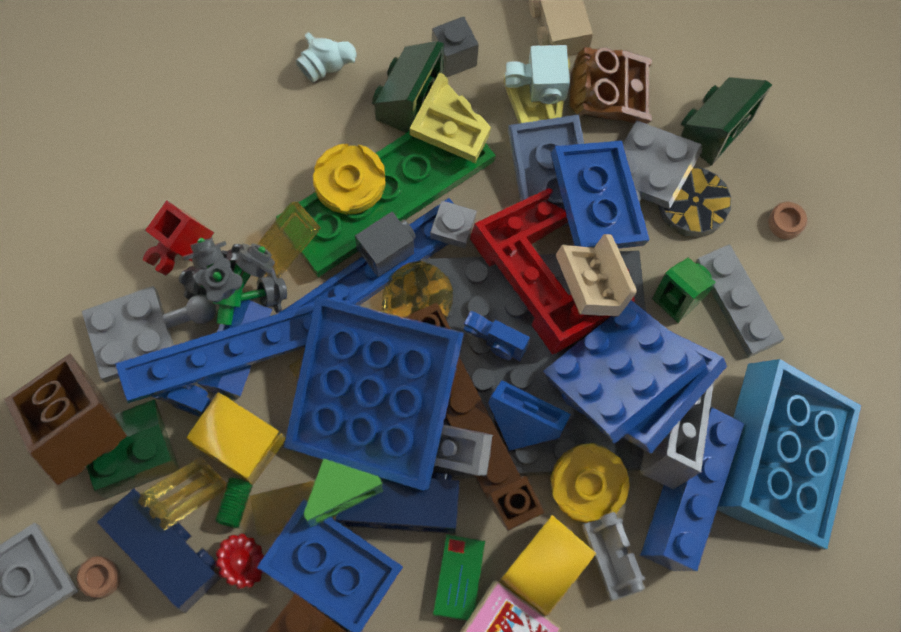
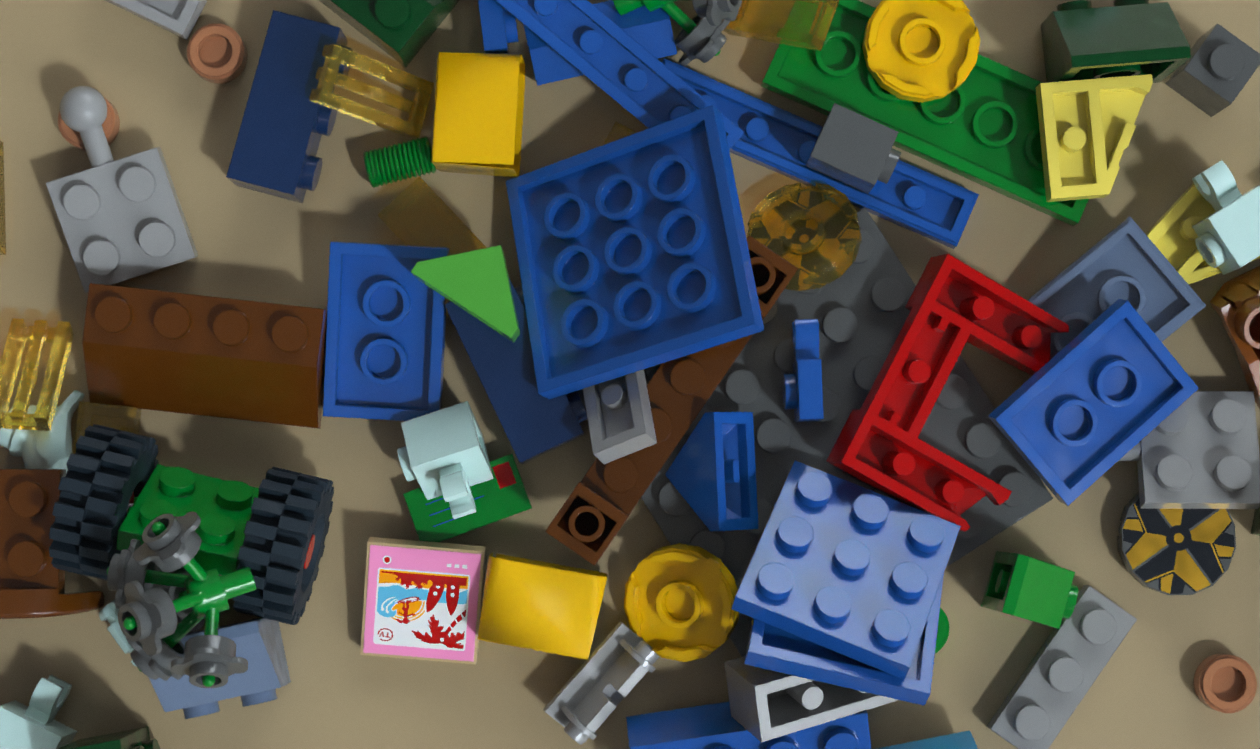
camera: 60 degrees right, 15 degrees up
red piece [215,533,264,589] -> none
light grey plate [430,201,477,249] -> none
tan bracket [556,234,637,316] -> none
none -> light aqua brick [397,401,494,519]

